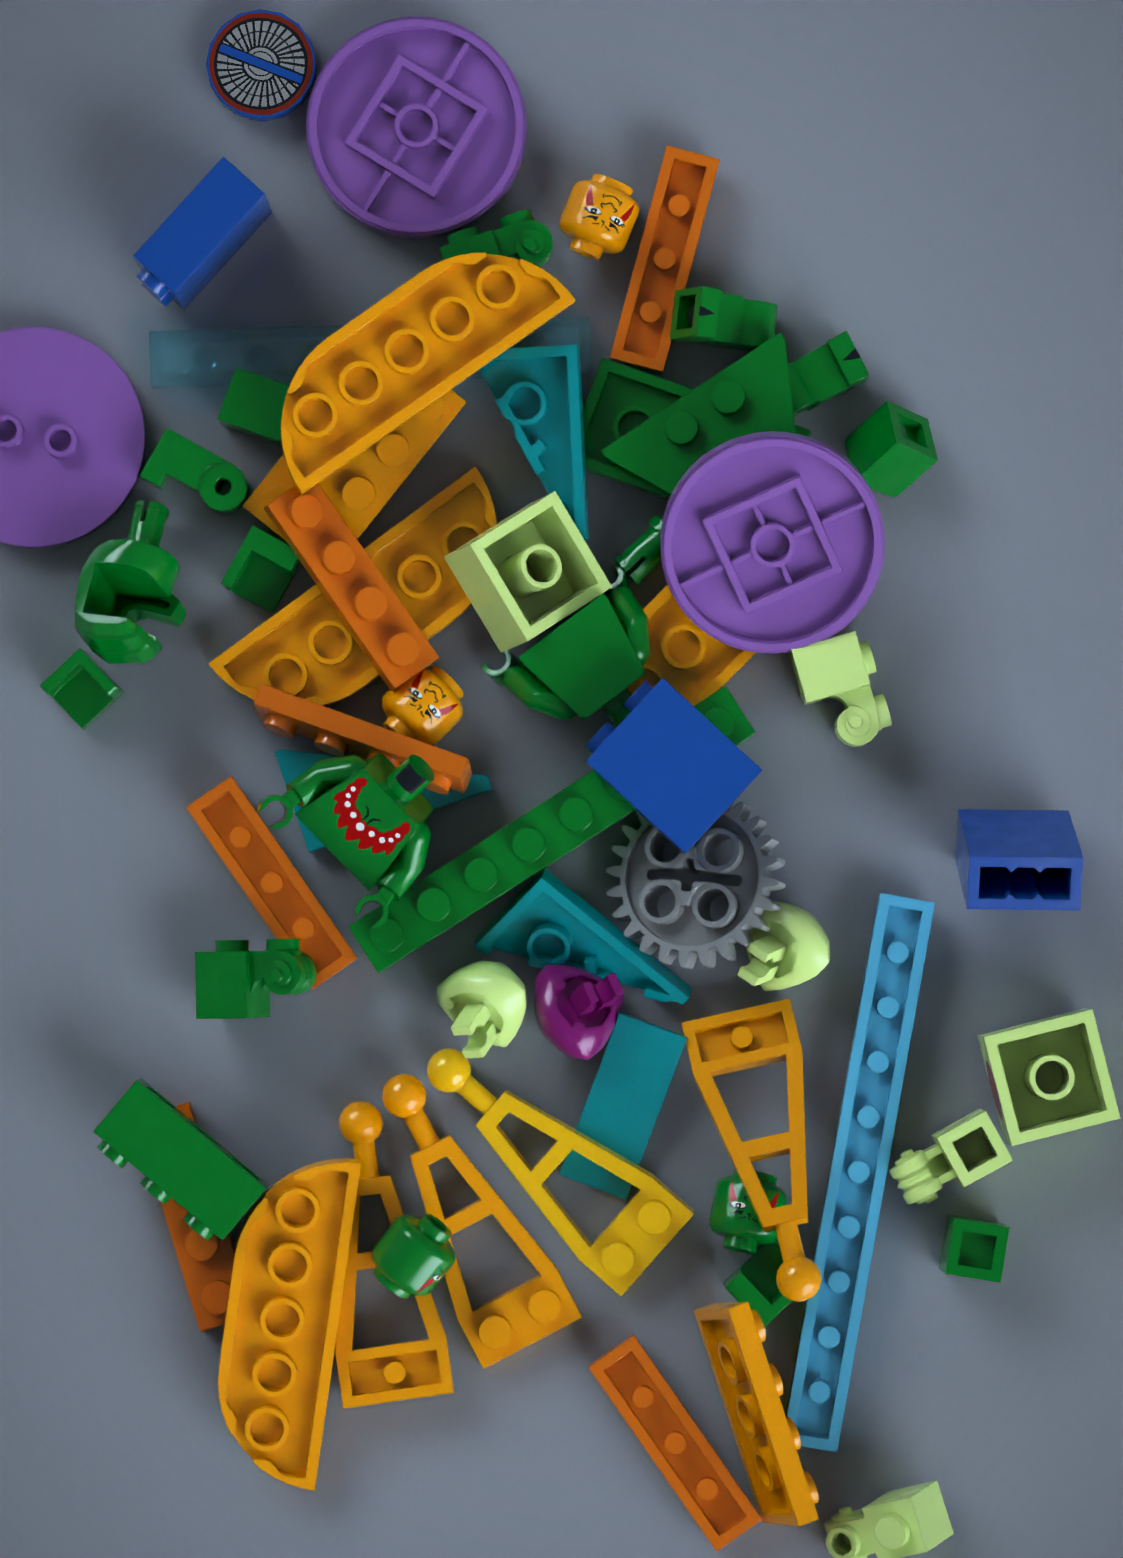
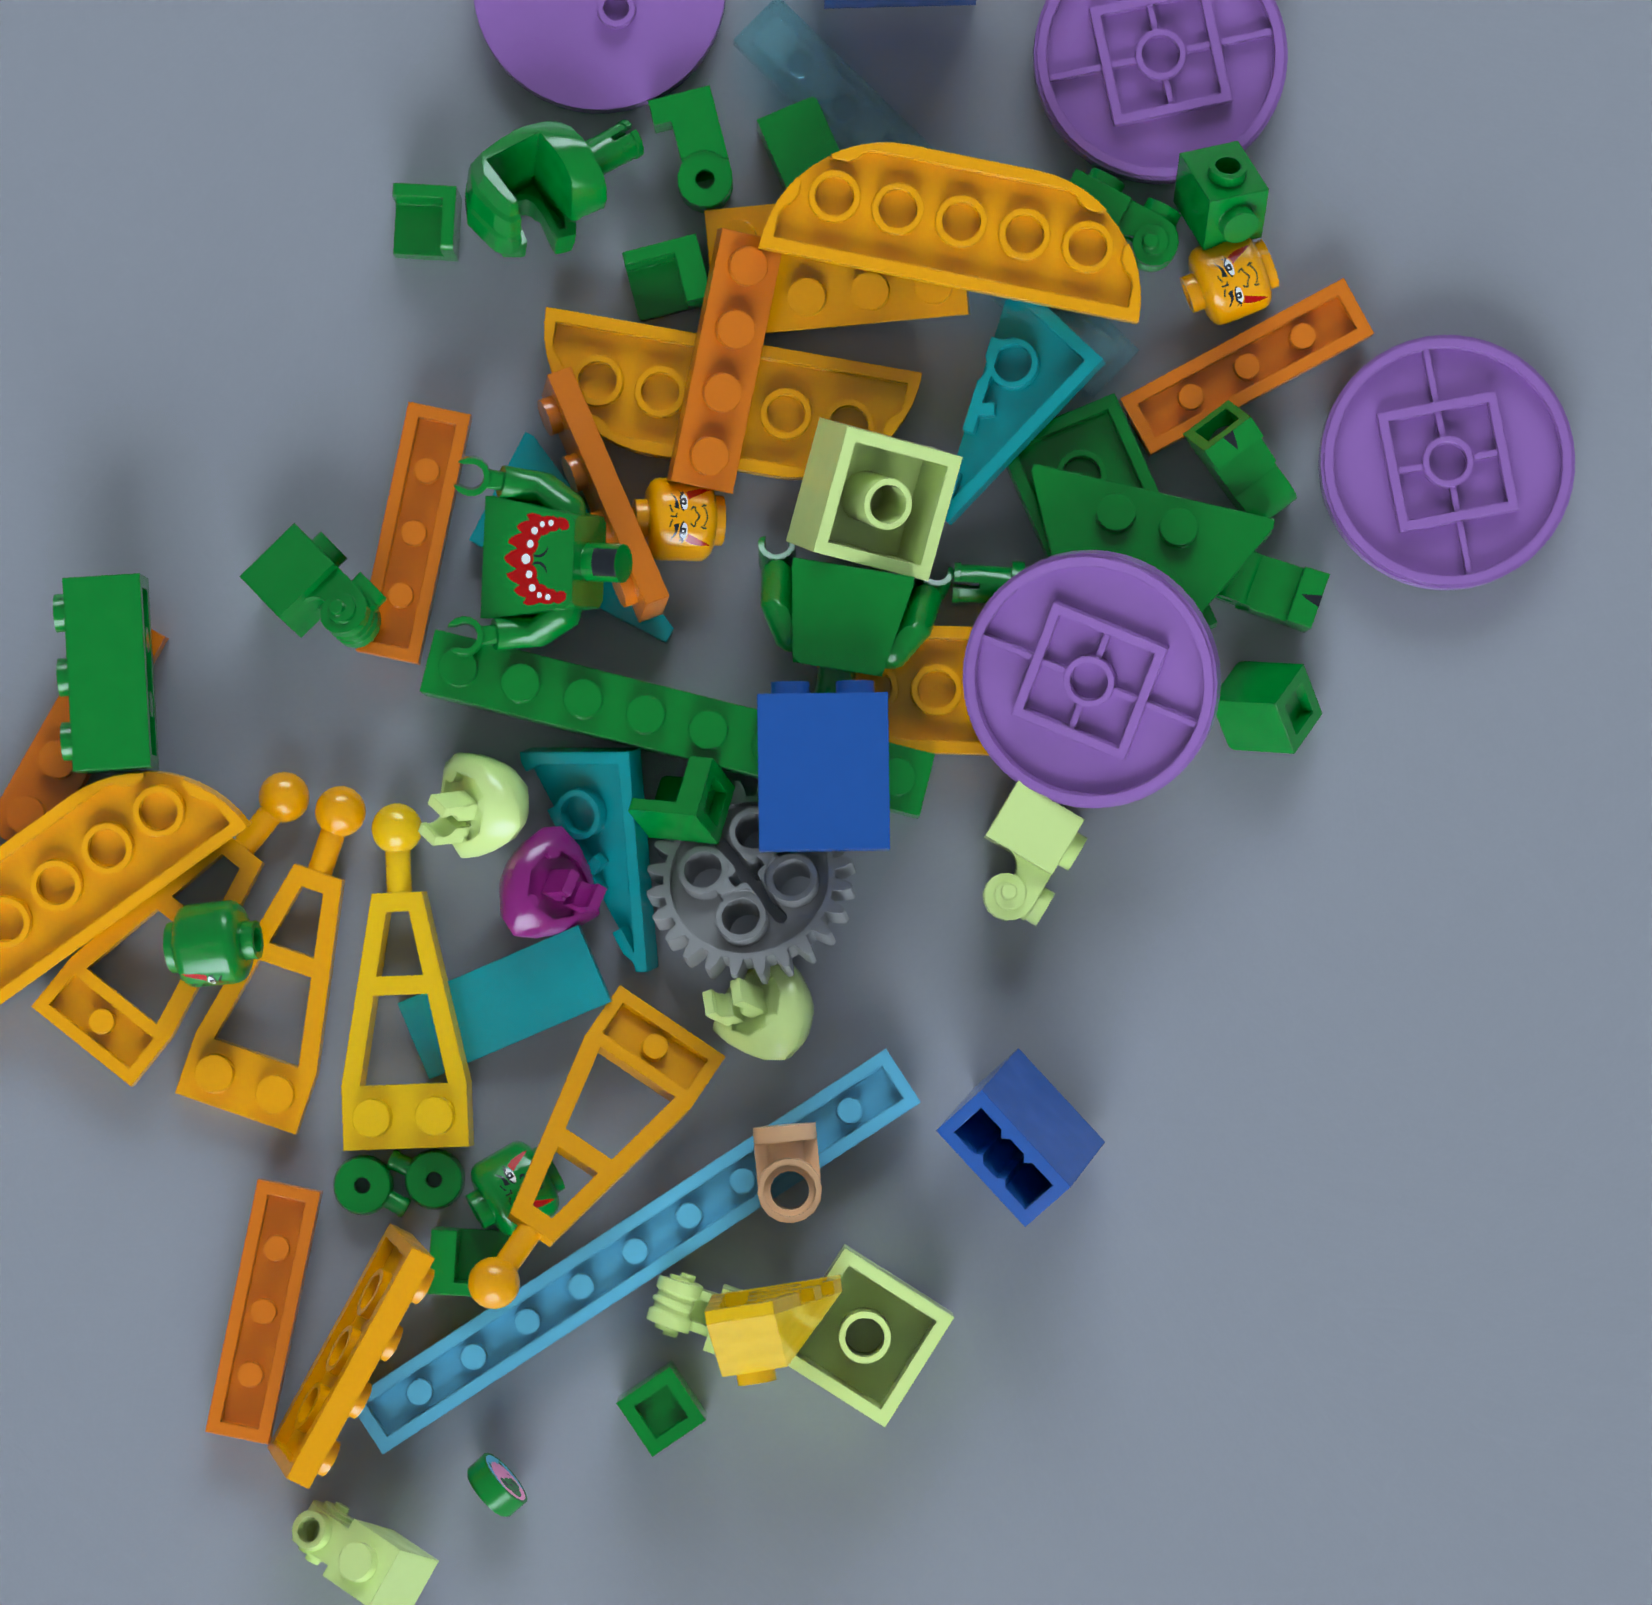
camera: 45 degrees right, 0 degrees up
none -> green piece [333,1155,411,1218]
none -> green piece [386,1149,465,1210]
none -> green tile [467,1453,527,1517]
none -> green panel [628,756,735,844]
none -> yellow wedge [704,1275,842,1386]
none -> light nougat piece [753,1122,822,1223]
none -> green brick [1173,141,1269,250]
none -> medium lavender plate [1318,335,1575,590]

